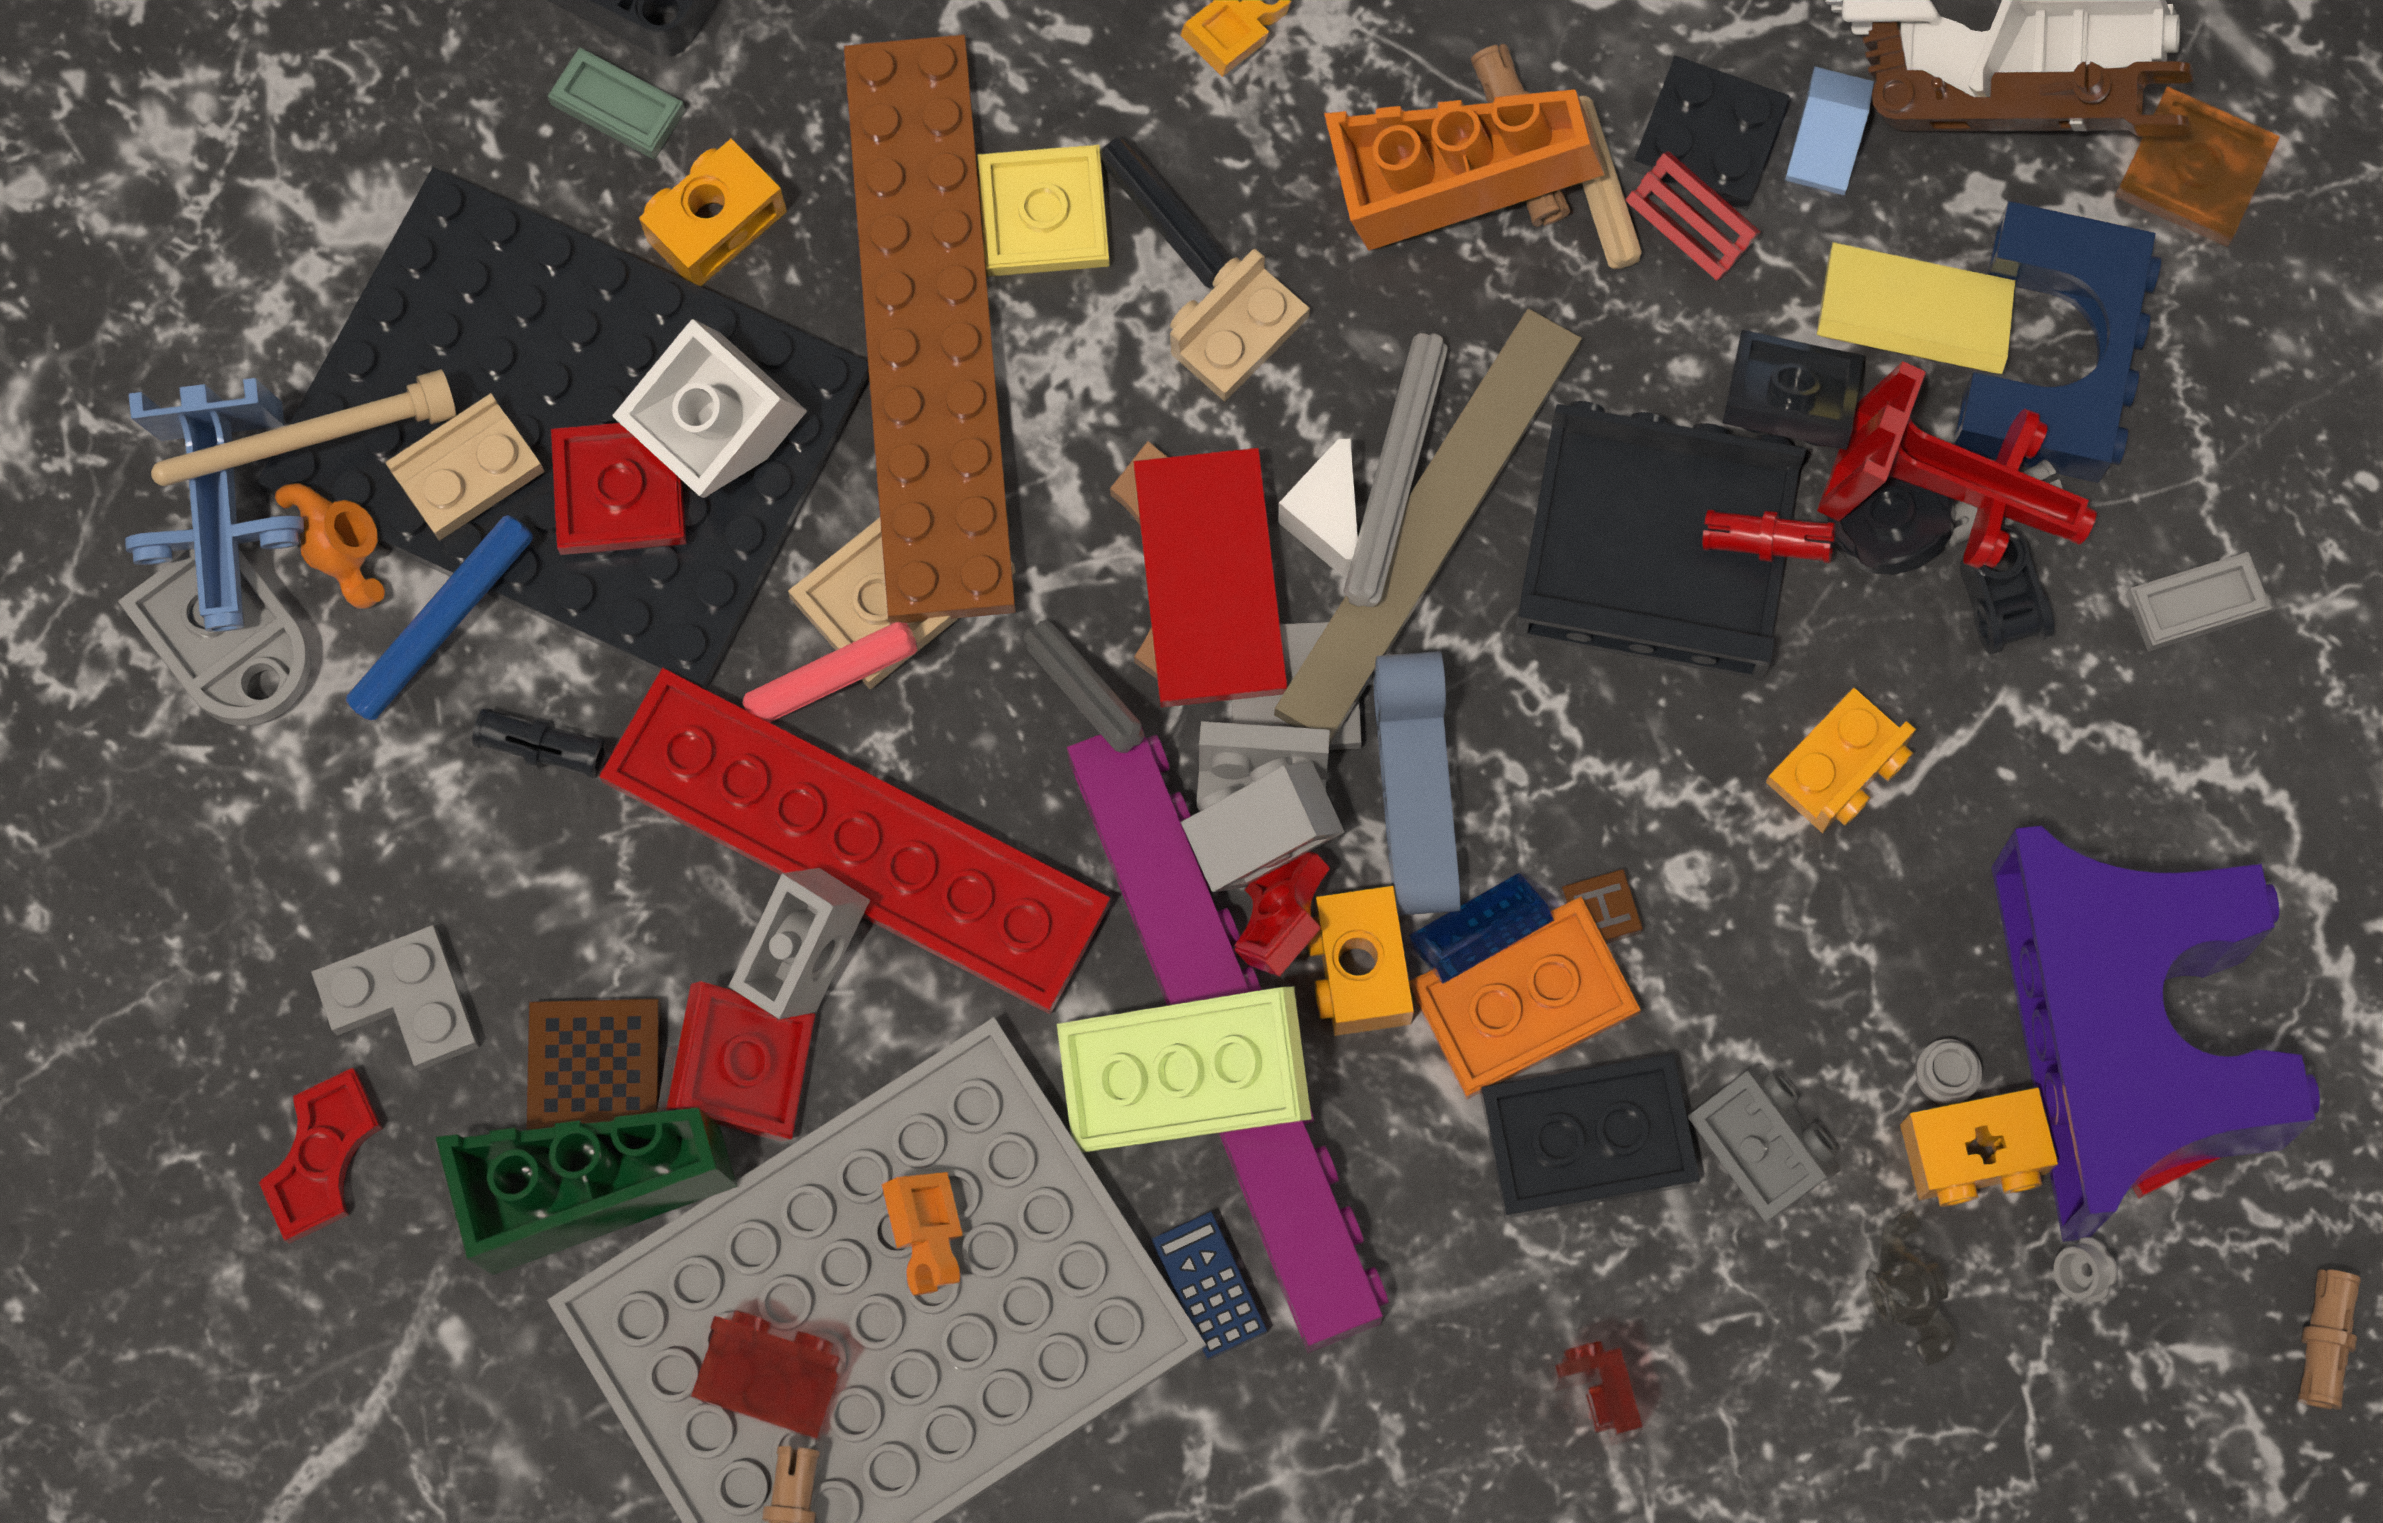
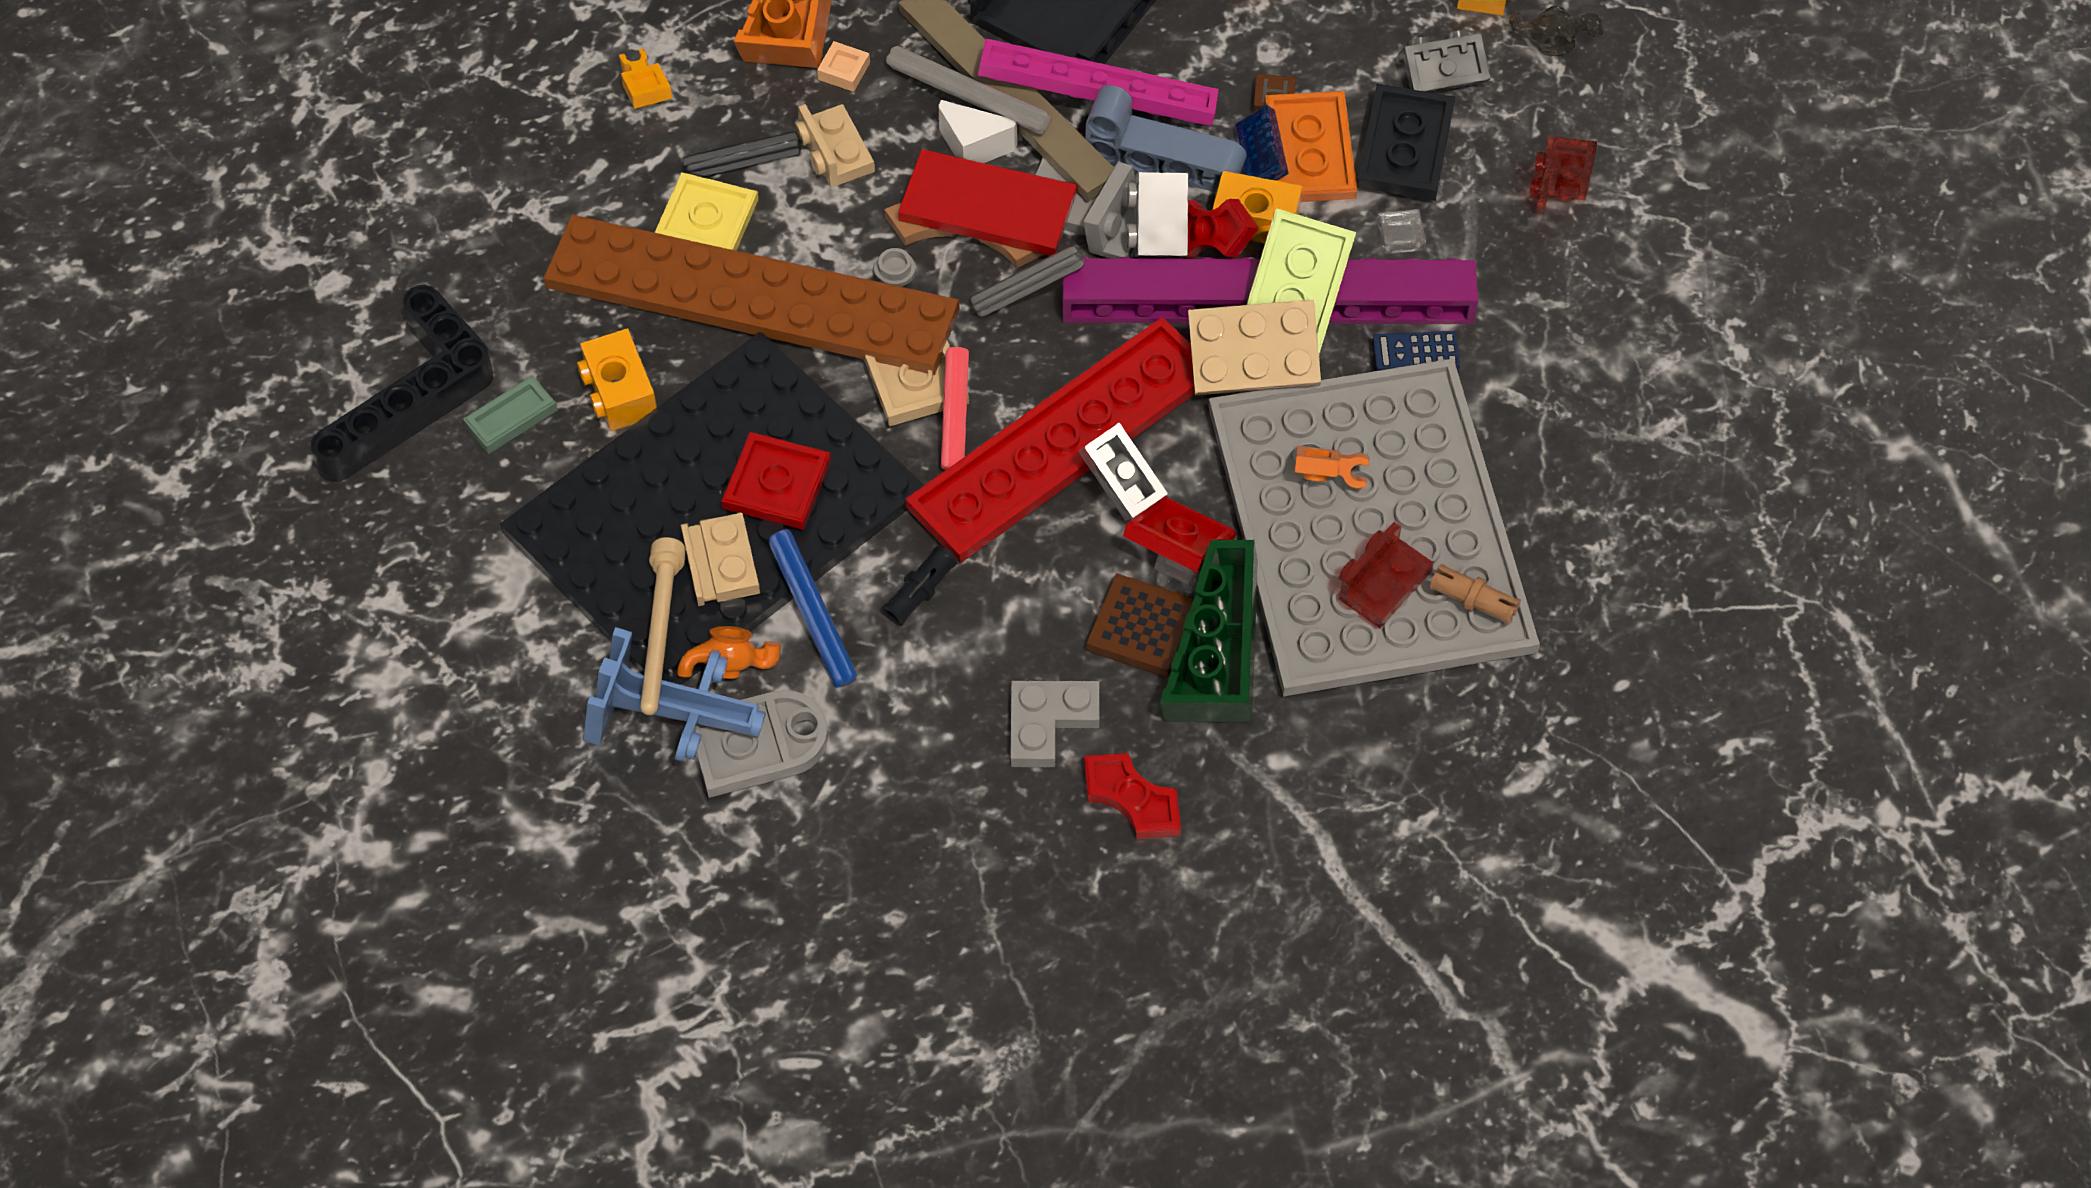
camera: 70 degrees left, 15 degrees down
white slope [612,319,807,498] -> none
none -> light nougat tile [817,41,870,92]
none -> light grey plate [874,248,916,287]
none -> dark pink plate [978,38,1219,126]
none -> tan plate [1188,299,1321,395]
none -> clear tile [1378,209,1426,254]

